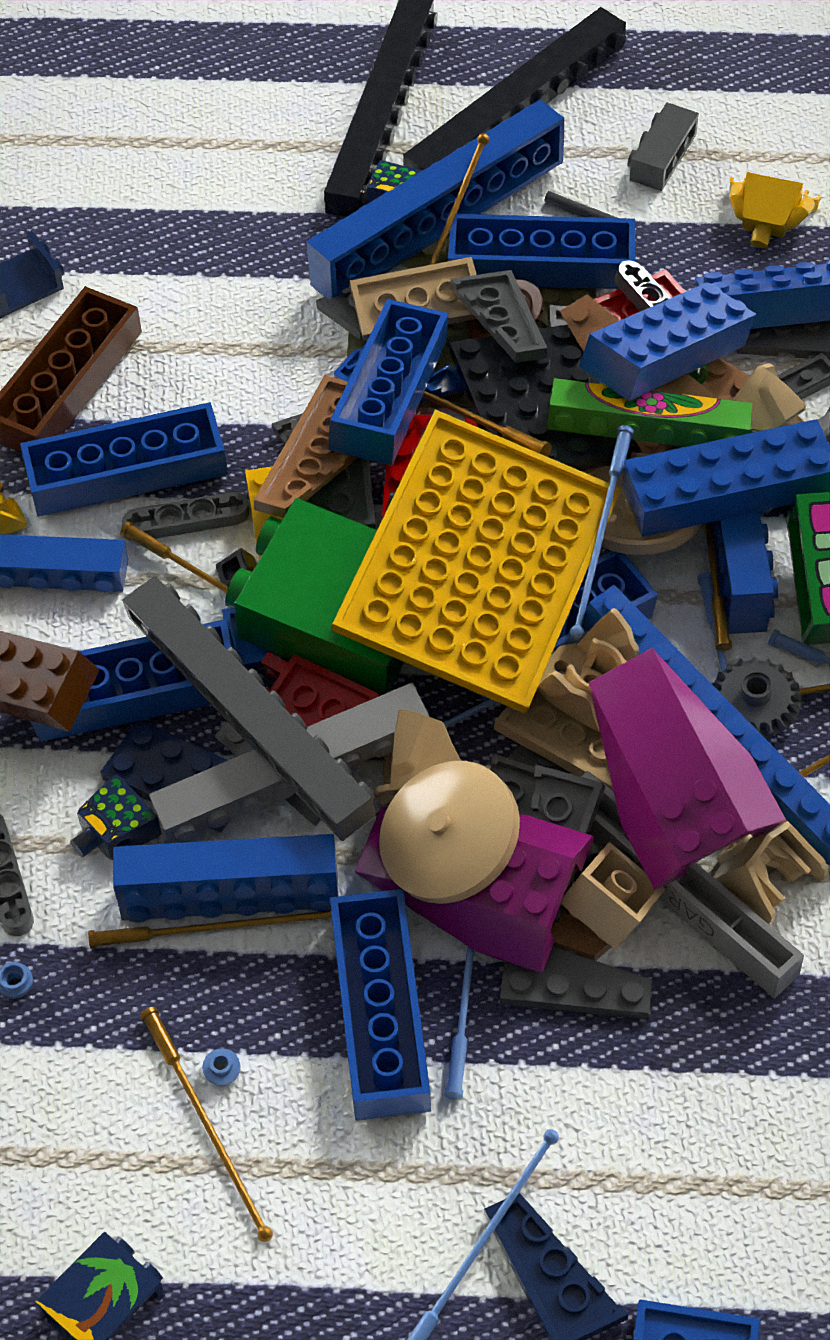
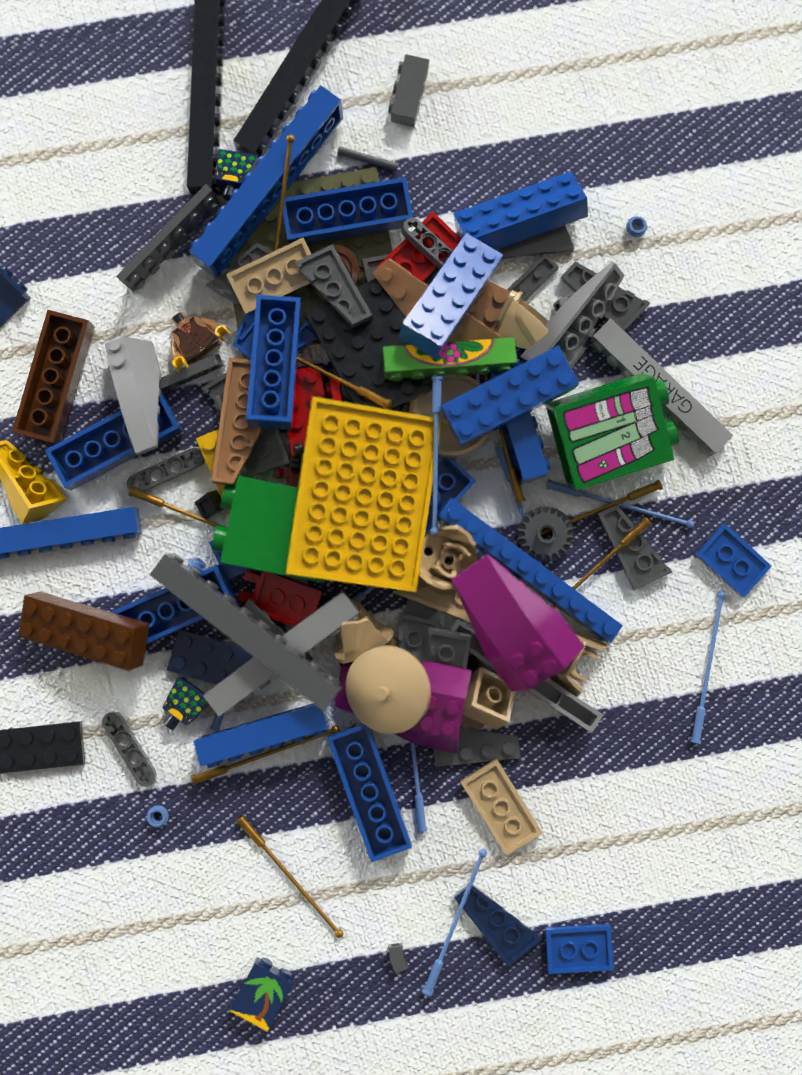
camera: 20 degrees left, 30 degrees up
medium blue plate [202,1049,241,1086] -> none
yellow torso [729,172,821,248] -> none
none -> light grey wedge [105,336,162,456]
none -> dark grey plate [116,184,220,292]
none -> dark grey beam [159,354,224,393]
none -> torso [170,312,231,372]
none -> dark grey piece [389,942,409,974]
none -> tan plate [460,758,543,856]

